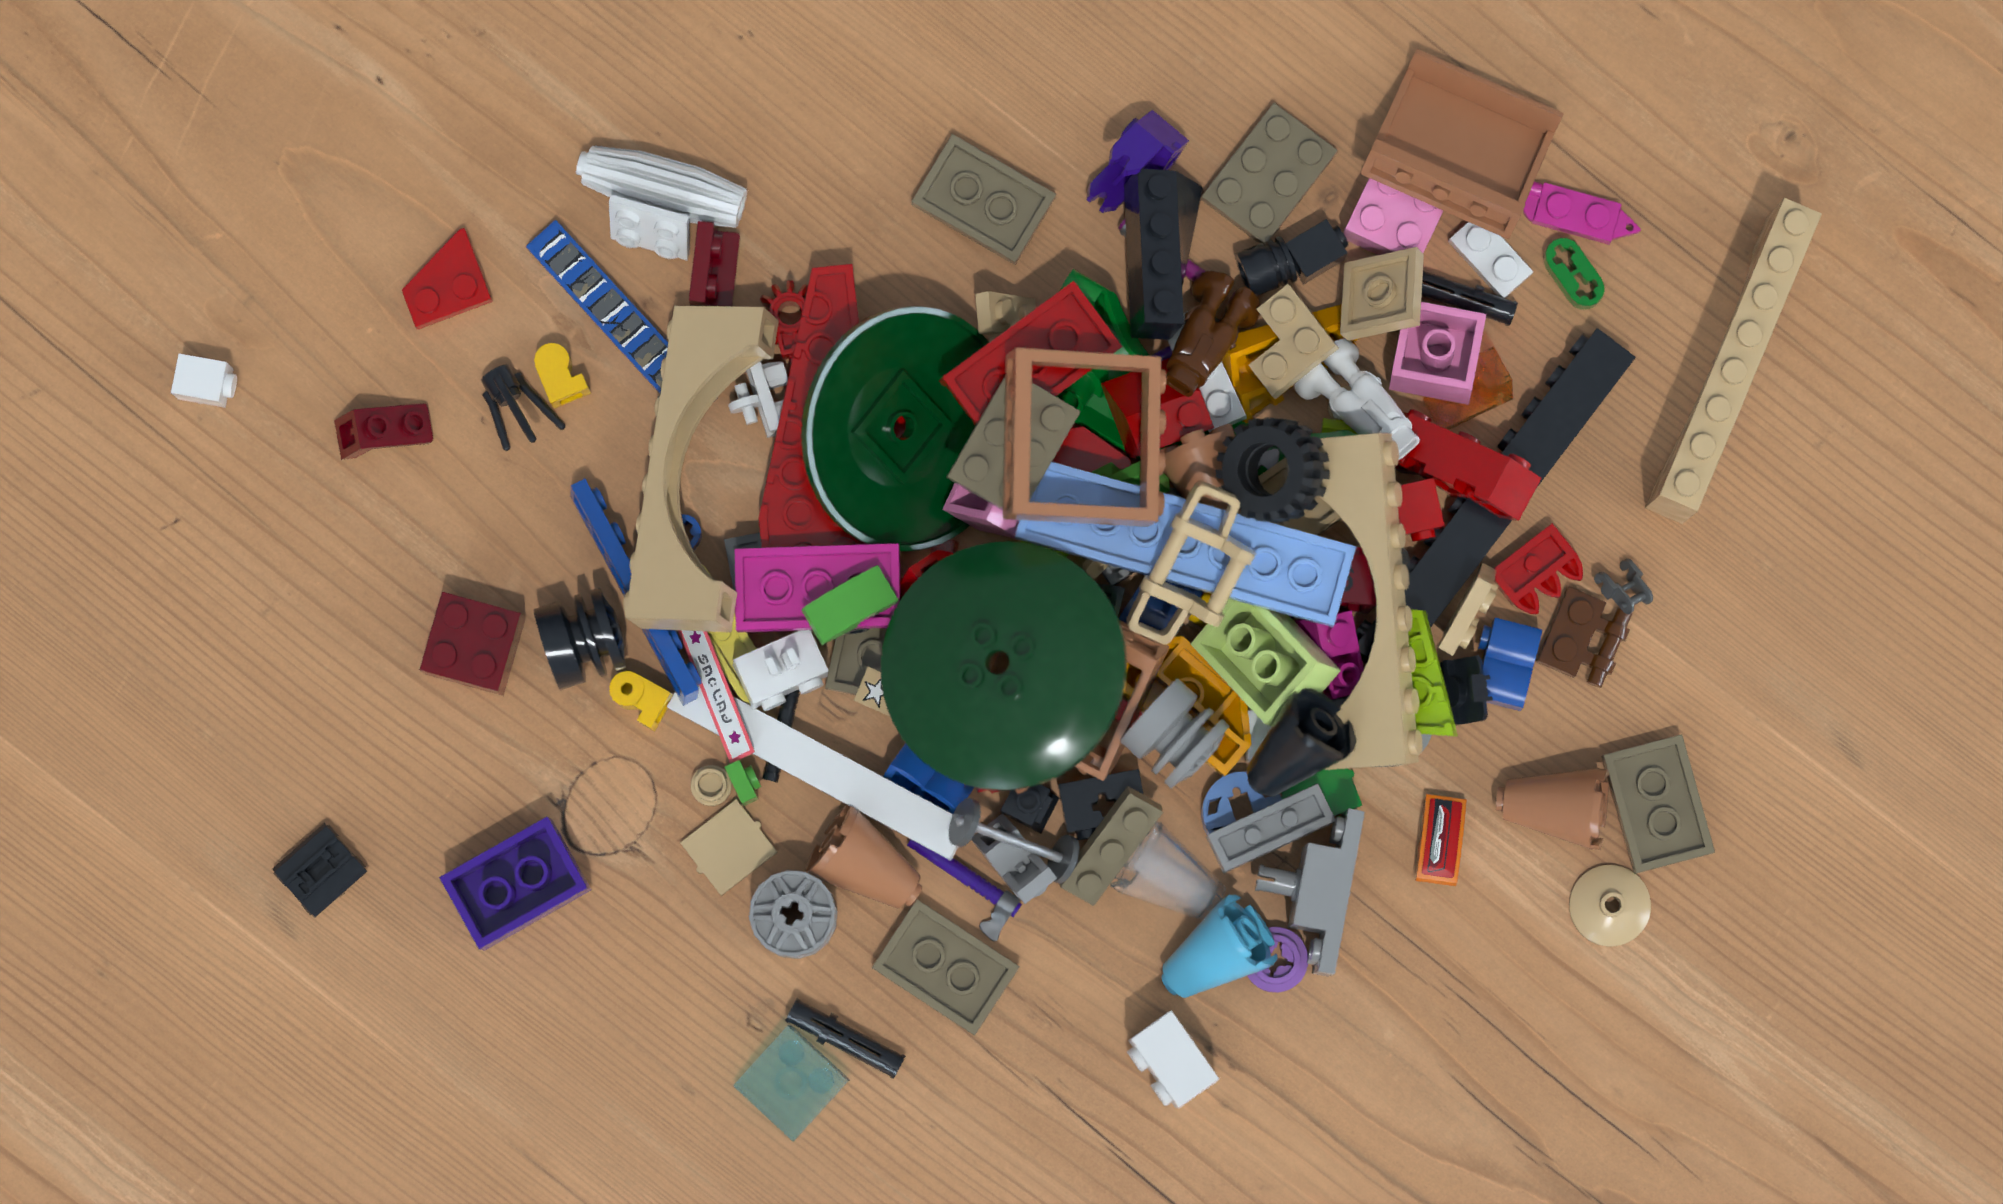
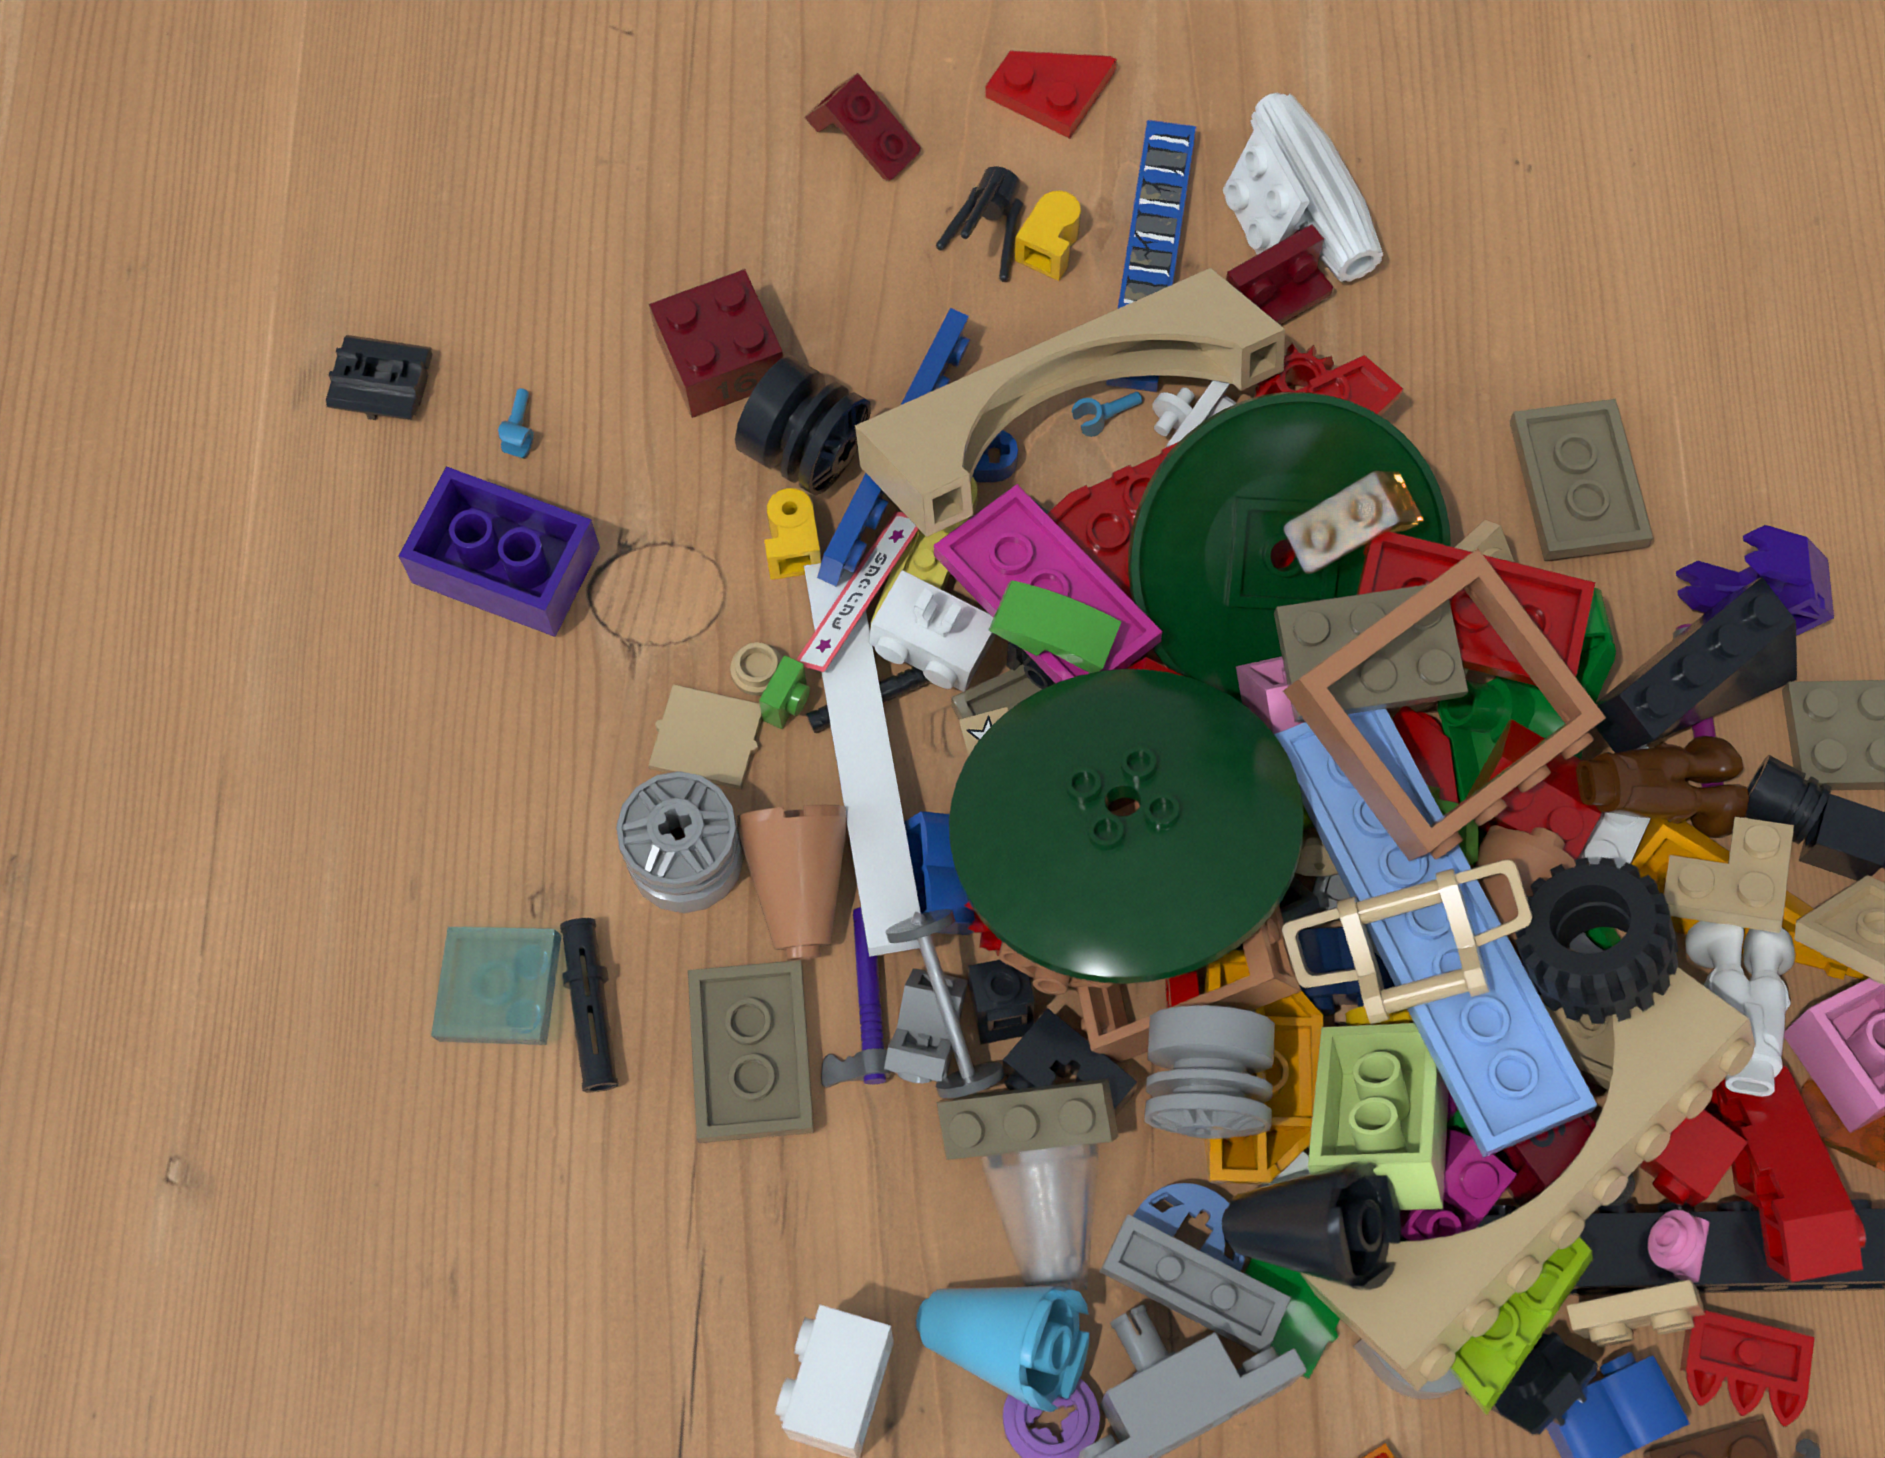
camera: 55 degrees right, 15 degrees down
none -> dark azure hand [498,389,534,458]
none -> dark azure hand [1072,391,1142,437]
none -> bracket [1284,471,1424,573]
none -> bright pink plate [1648,1210,1710,1282]

